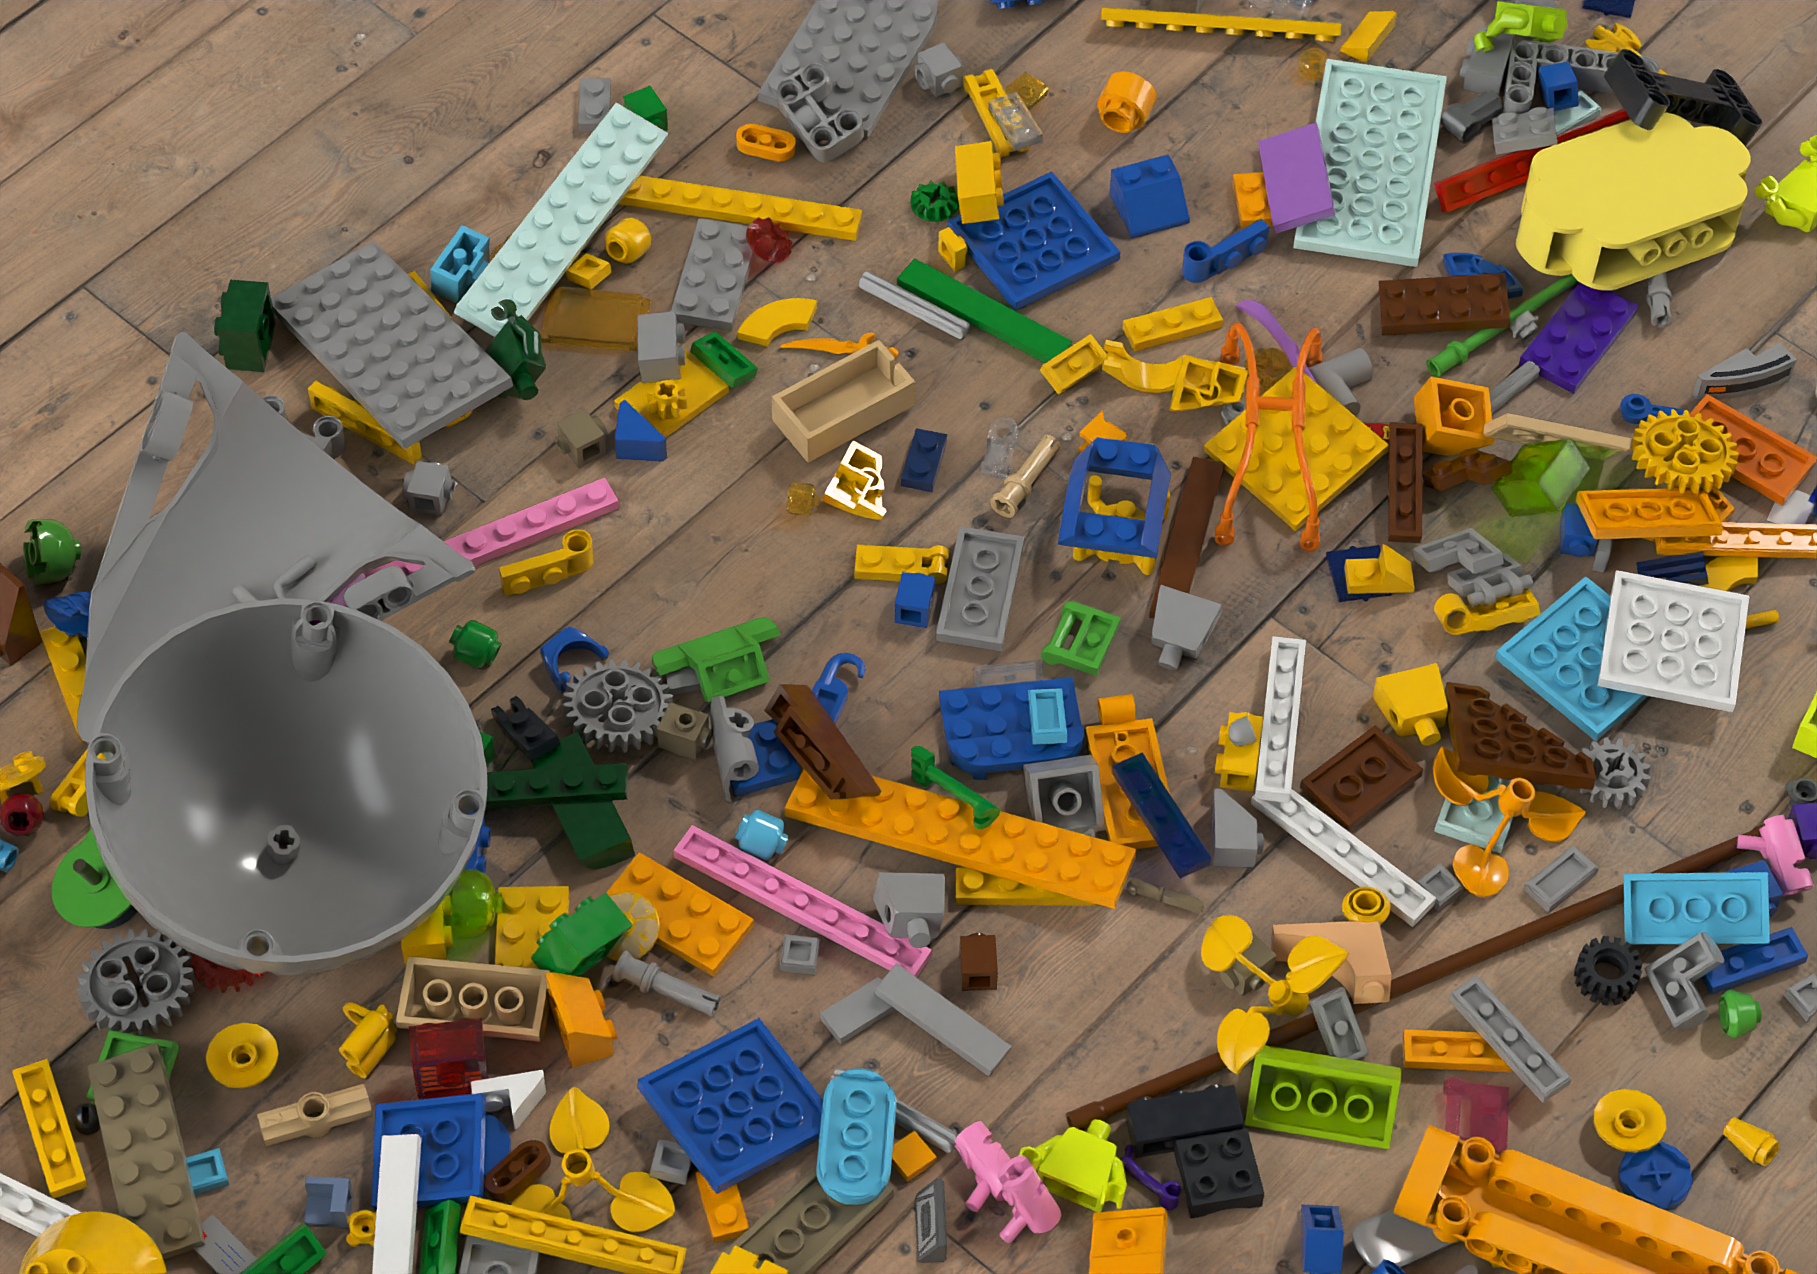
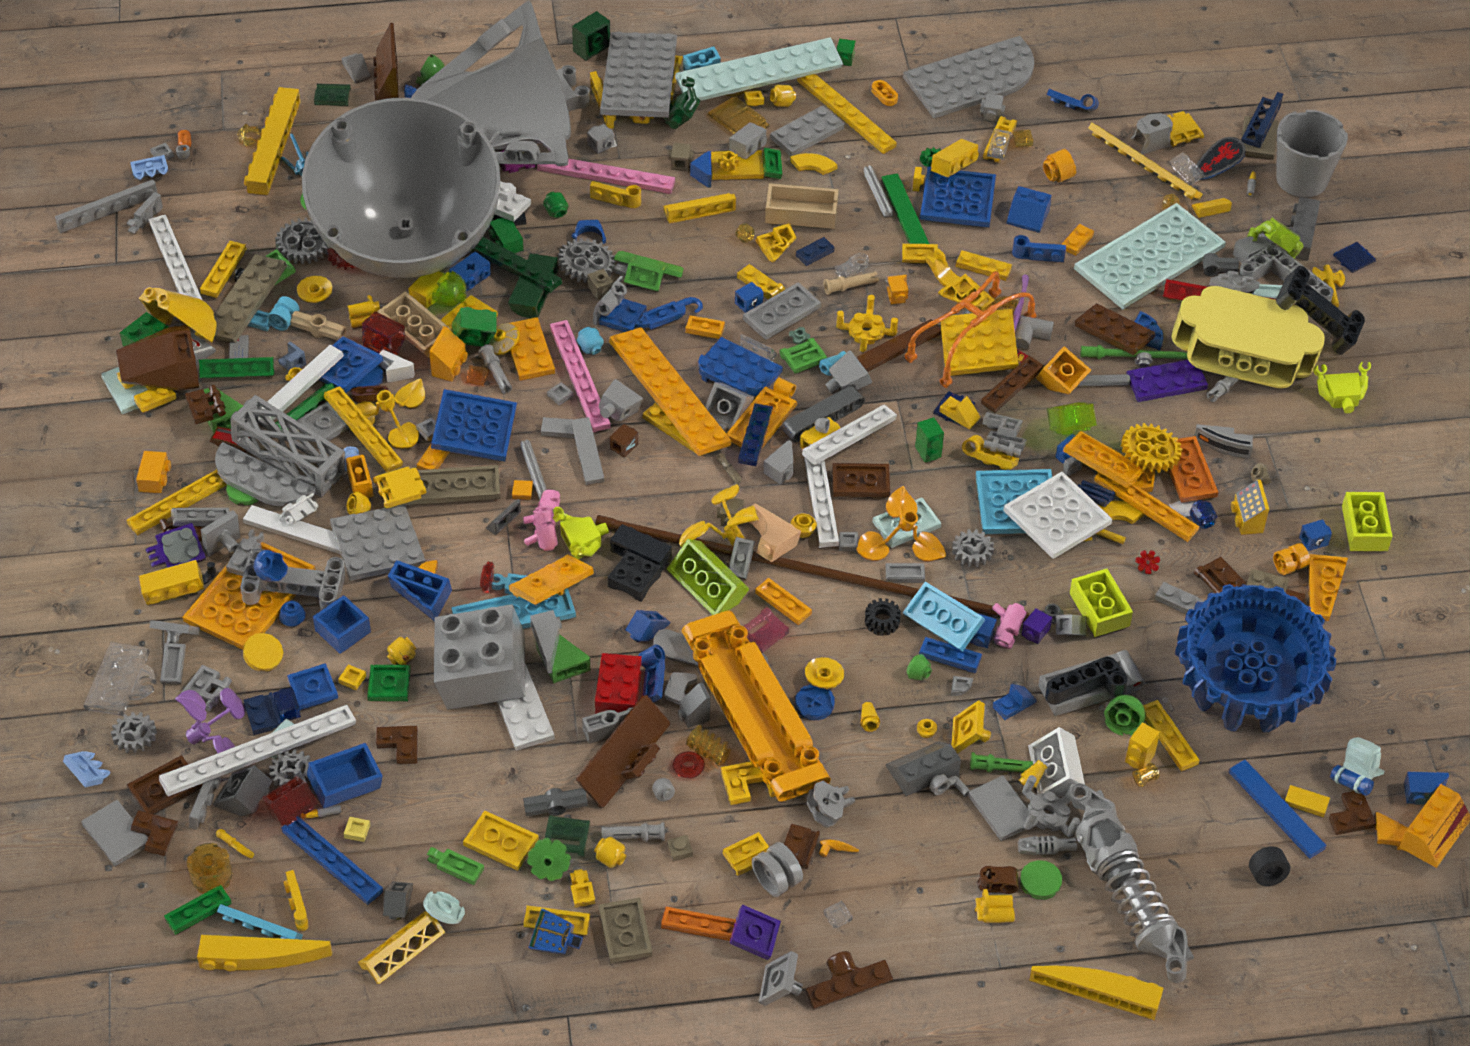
camera: 40 degrees right, 5 degrees down
black hinge [491,696,561,761] -> none
light grey plate [578,78,611,132] -> none
clear red gear [746,217,793,263] -> none
reddish brown wedge [764,684,882,800] -> none
light grey beam [776,63,864,162] -> none
light orange piece [779,332,899,359] -> none
medium azure tile [816,1068,896,1205] -> none
green hinge [911,746,1000,829] -> none
medium azure tile [1028,688,1067,745] -> none
blue wedge [1058,437,1171,558] -> none
dark purple piece [1120,1145,1181,1211] -> none
medium lavender tile [1258,123,1336,233] -> none
yellow torso [1373,663,1448,746] -> none
reddish brown plate [1422,448,1513,492] -> none
reddish brown plate [1444,682,1596,790] -> none
light grey tile [1448,975,1572,1103] -> none
tan tile [1483,413,1631,461] -> none
blue brick [1539,61,1579,111] -> none
blue plate [1620,394,1685,424] -> none
light grey brick [1644,931,1724,1030] -> none
none -> medium azure wheel [267,296,300,331]
none -> clear orange slope [466,365,489,386]
none -> yellow fence [663,193,736,224]
none -> light orange plate [685,315,725,339]
none -> dark grey beam [781,386,865,442]
none -> sand green plate [789,327,810,345]
none -> medium azure cone [819,351,846,376]
none -> green brick [915,417,944,463]

